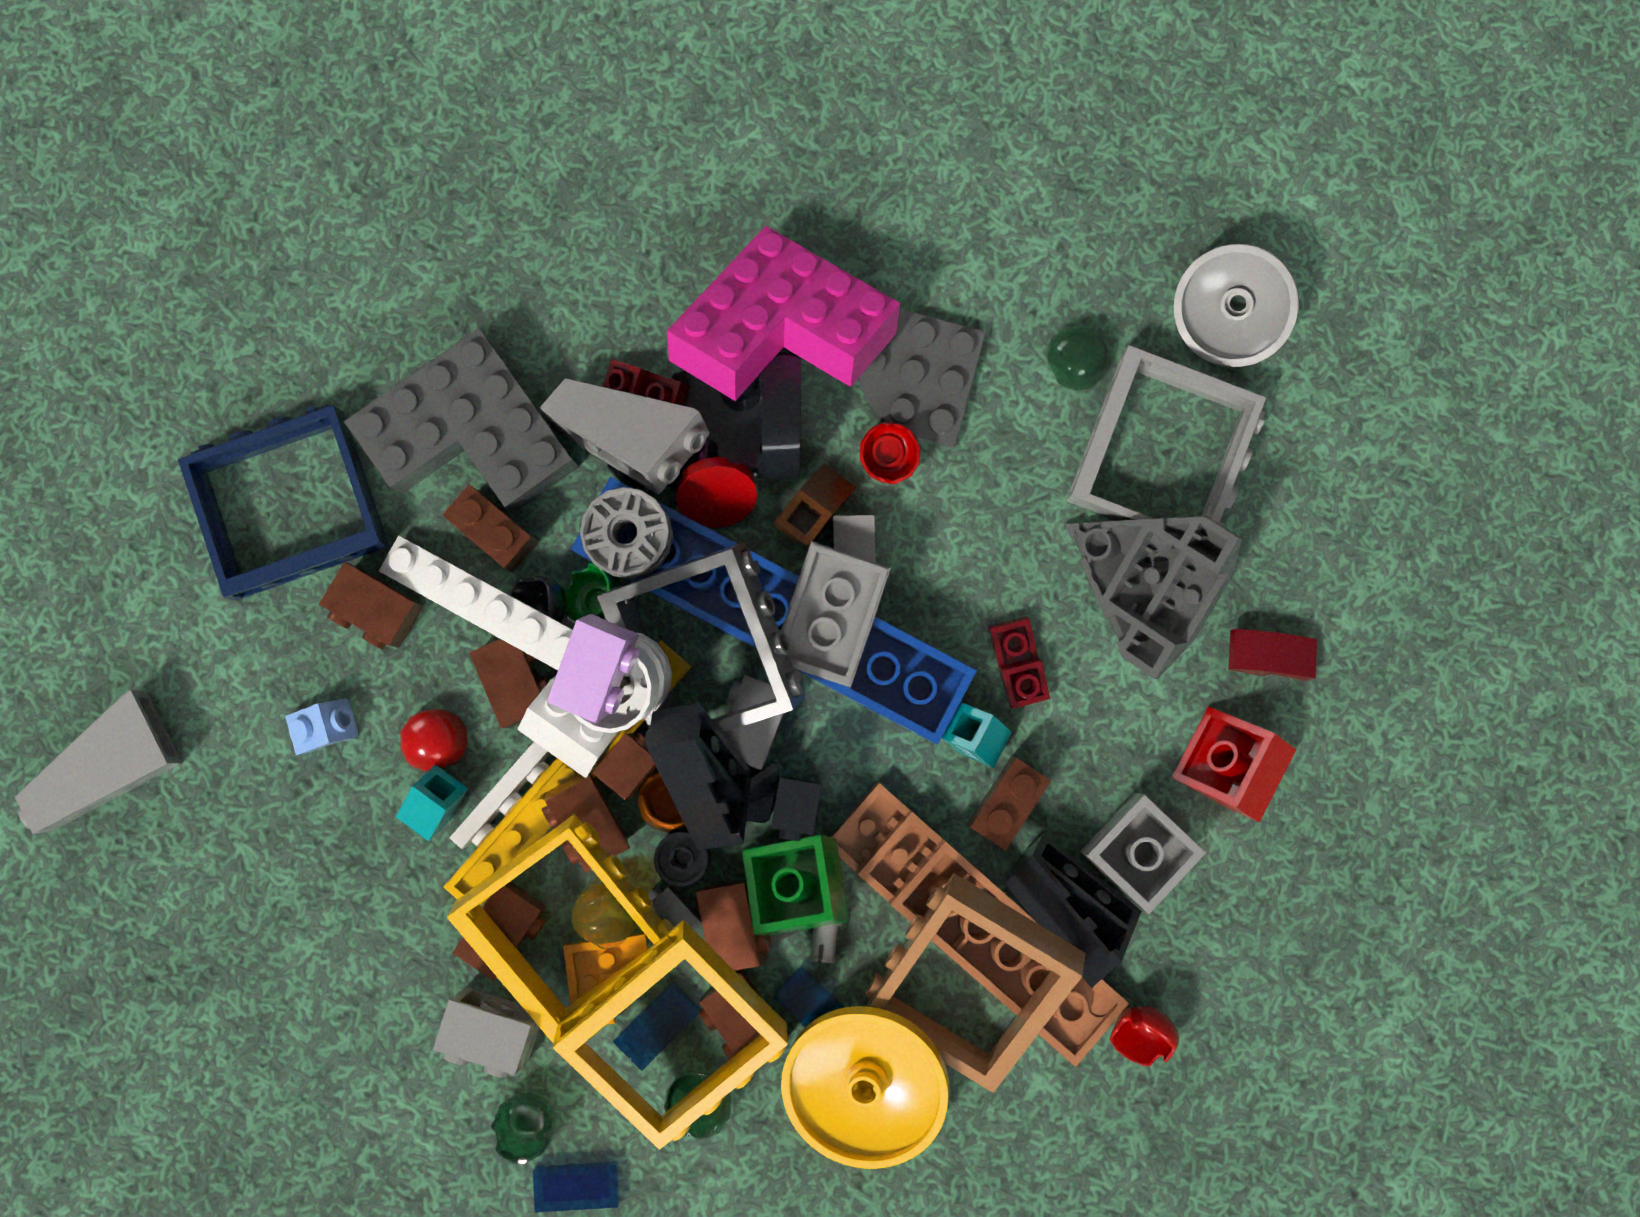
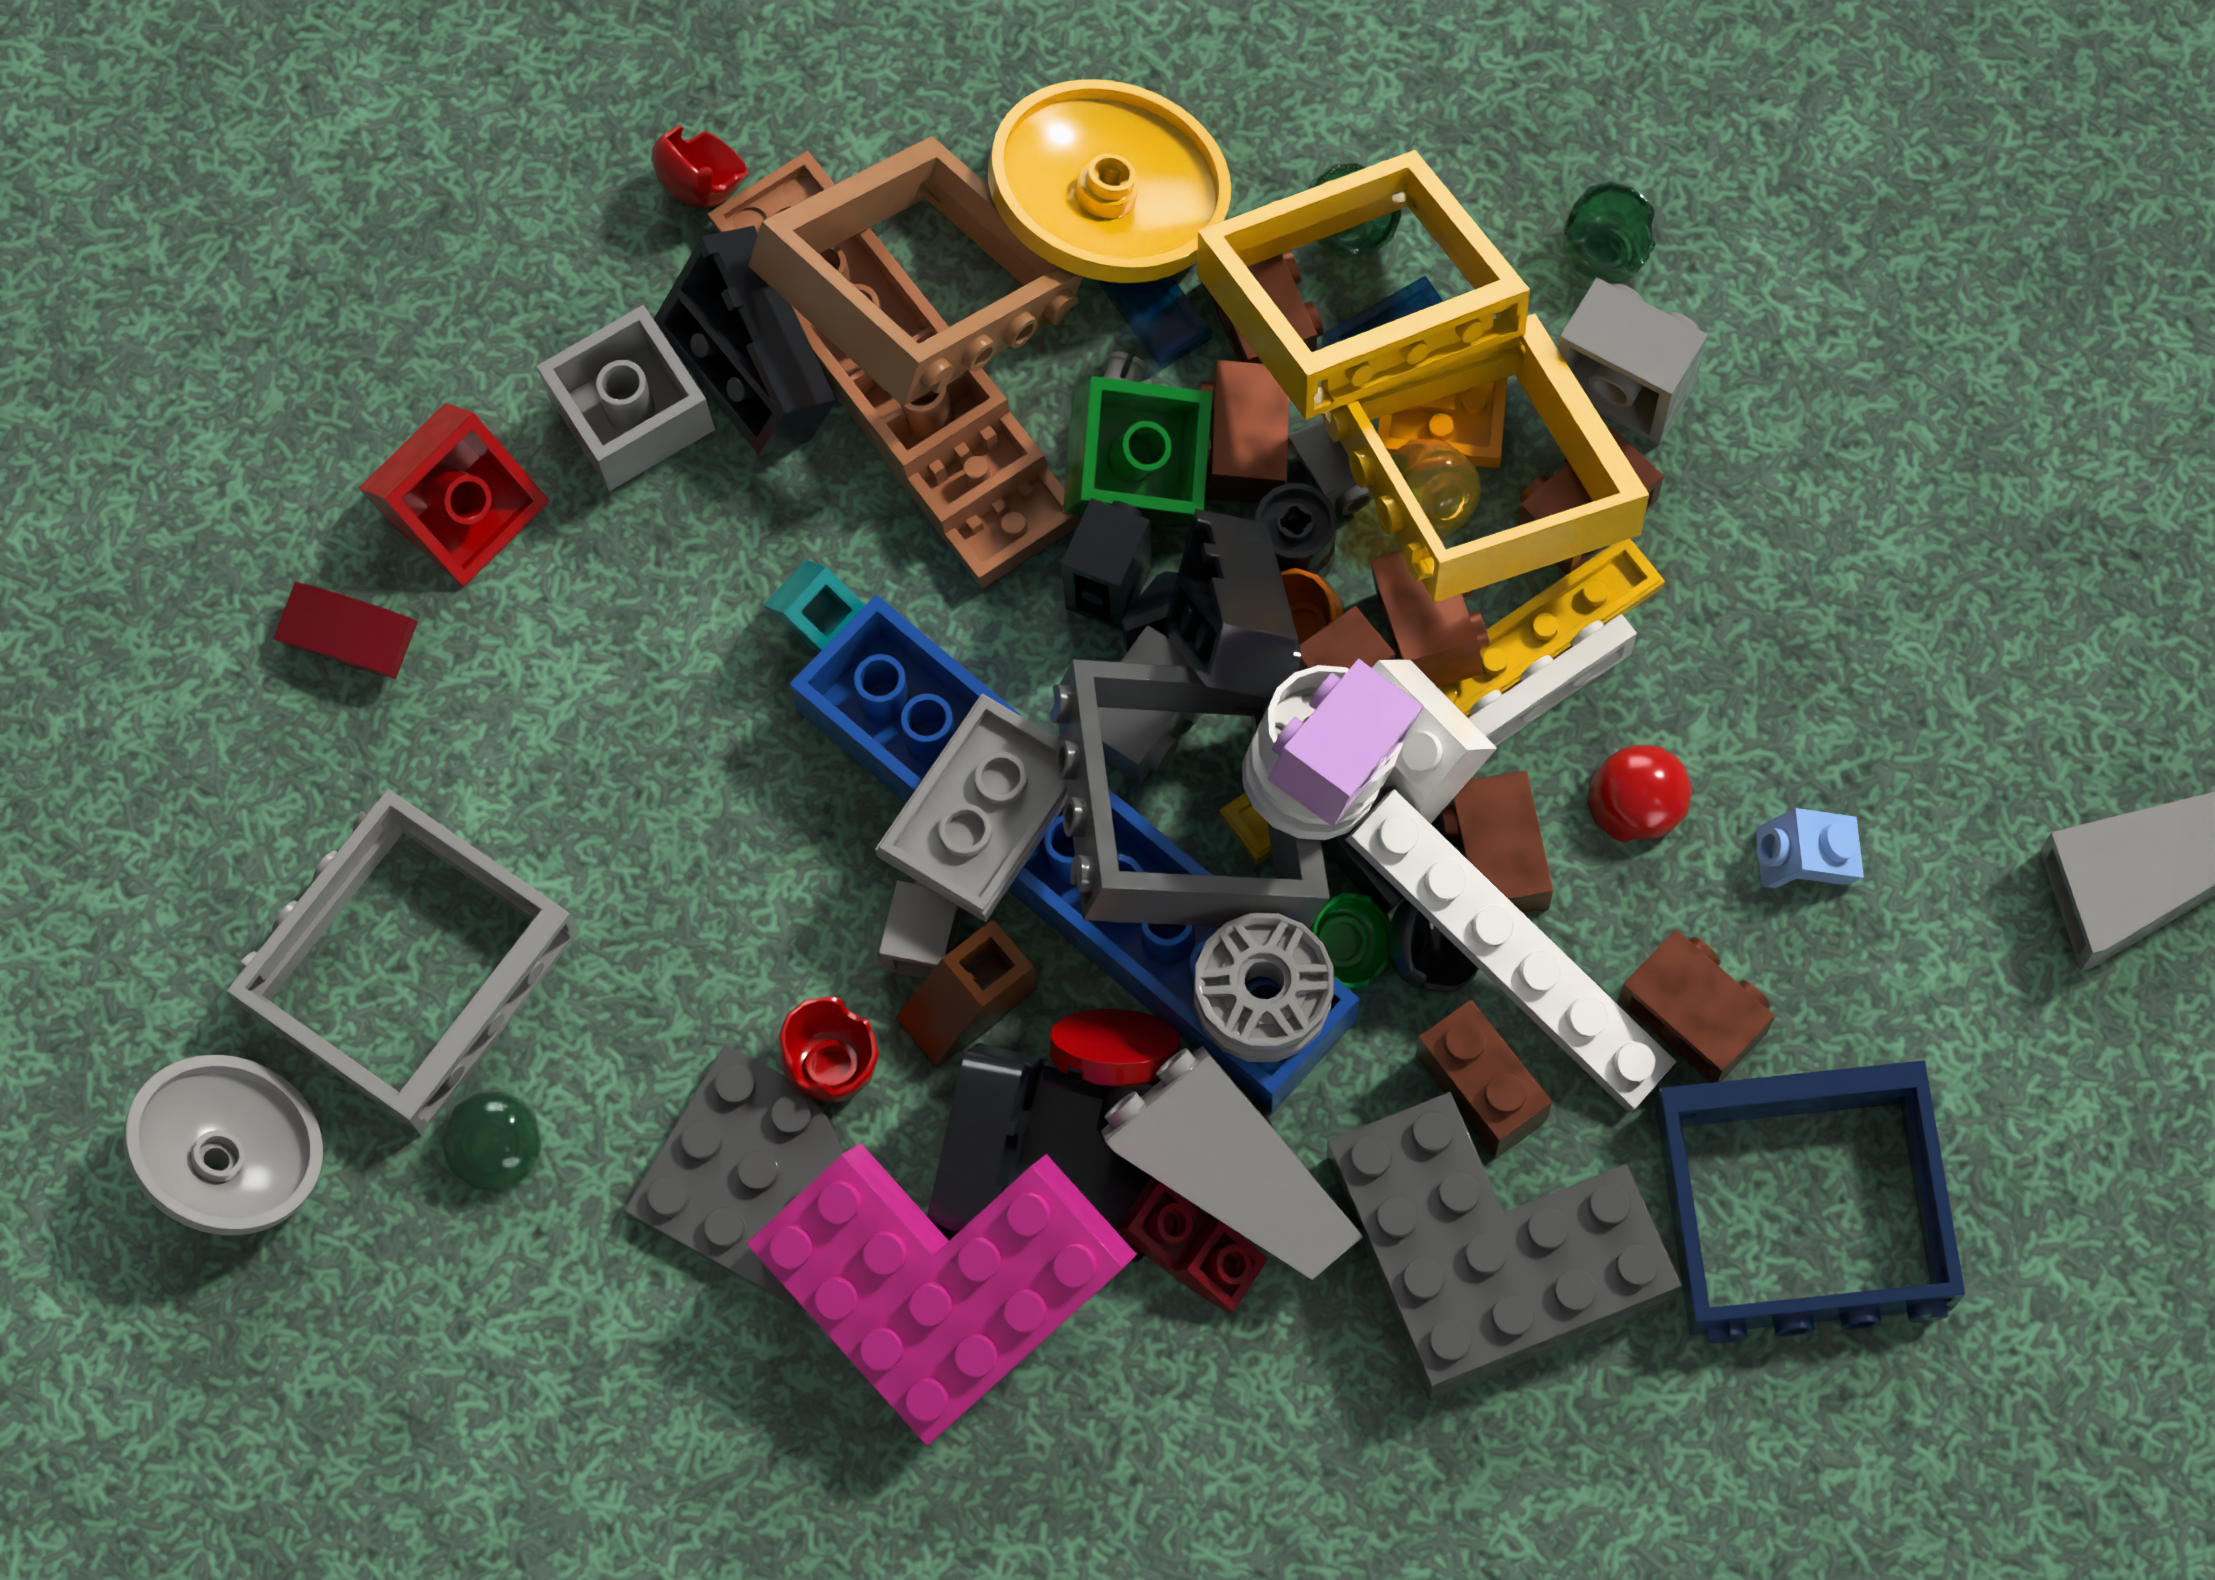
camera: 160 degrees left, 15 degrees down
teal brick [396,765,468,841] -> none
clear blue tile [533,1161,620,1213] -> none
copper brick [966,757,1051,851] -> none
dark red slope [988,616,1050,709] -> none
dark grey wedge [1065,516,1242,679] -> none

